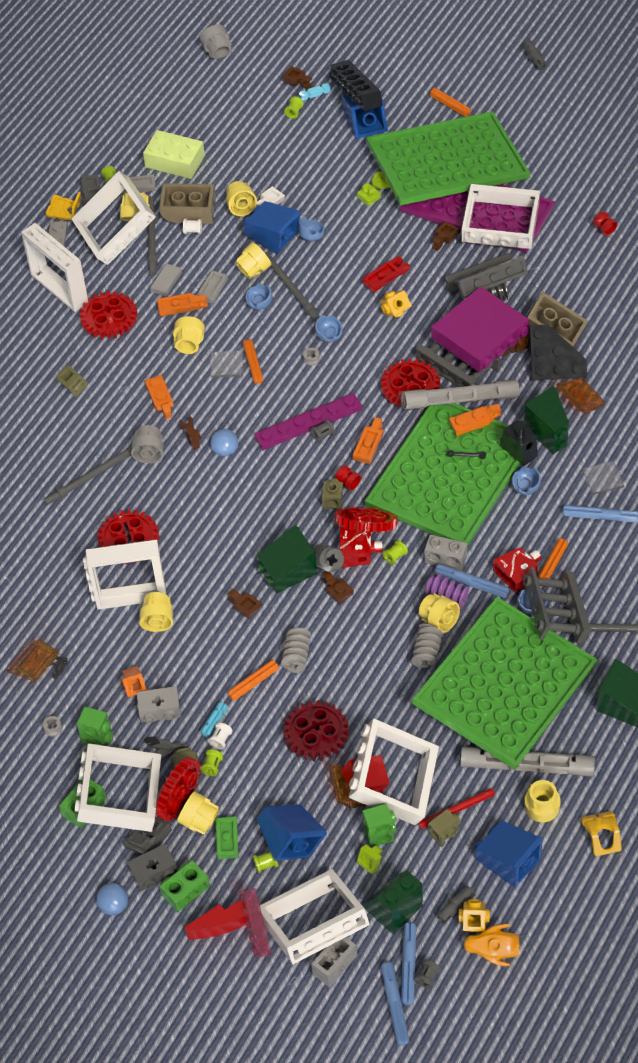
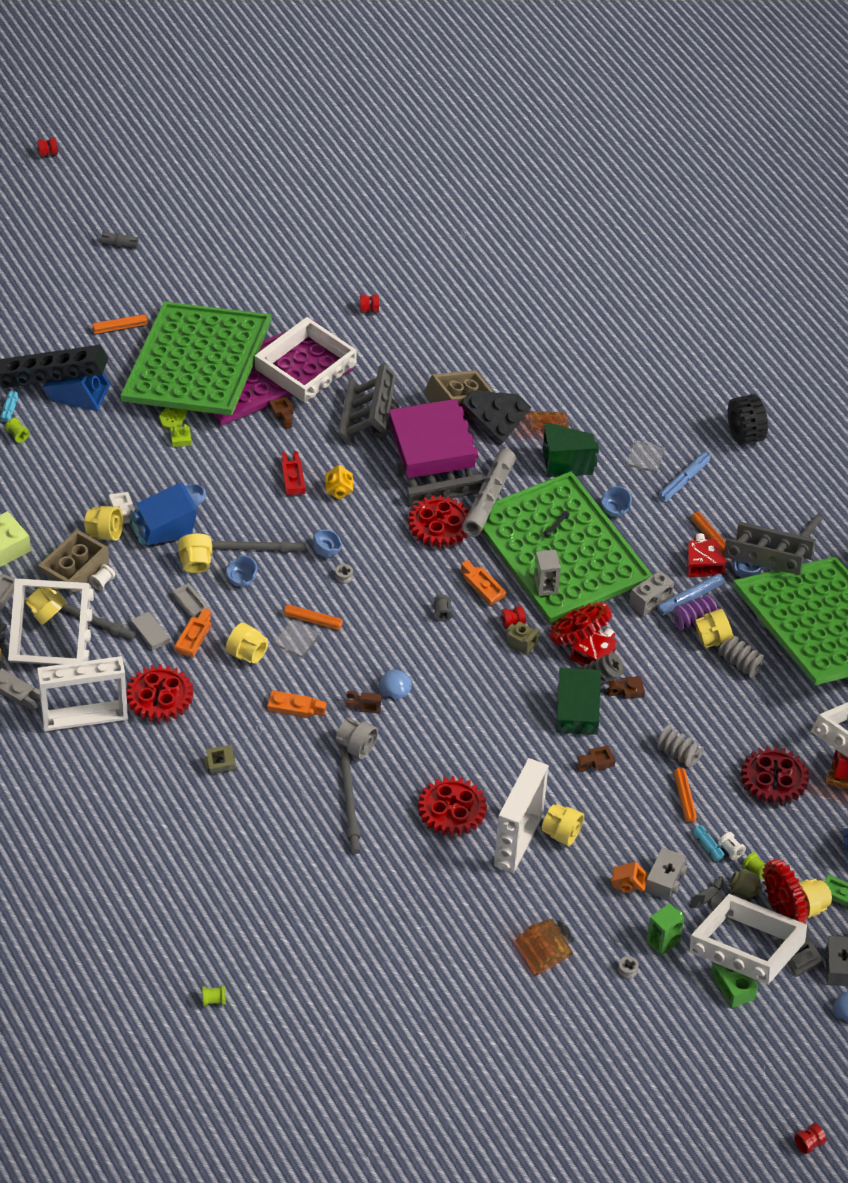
camera: 65 degrees left, 5 degrees down
magenta plate [254,393,362,451] -> none
lime bush [382,540,408,565] -> none
orange hinge [449,404,501,436] -> none
black torso [500,420,538,466] -> none
none -> light grey brick [534,550,561,596]

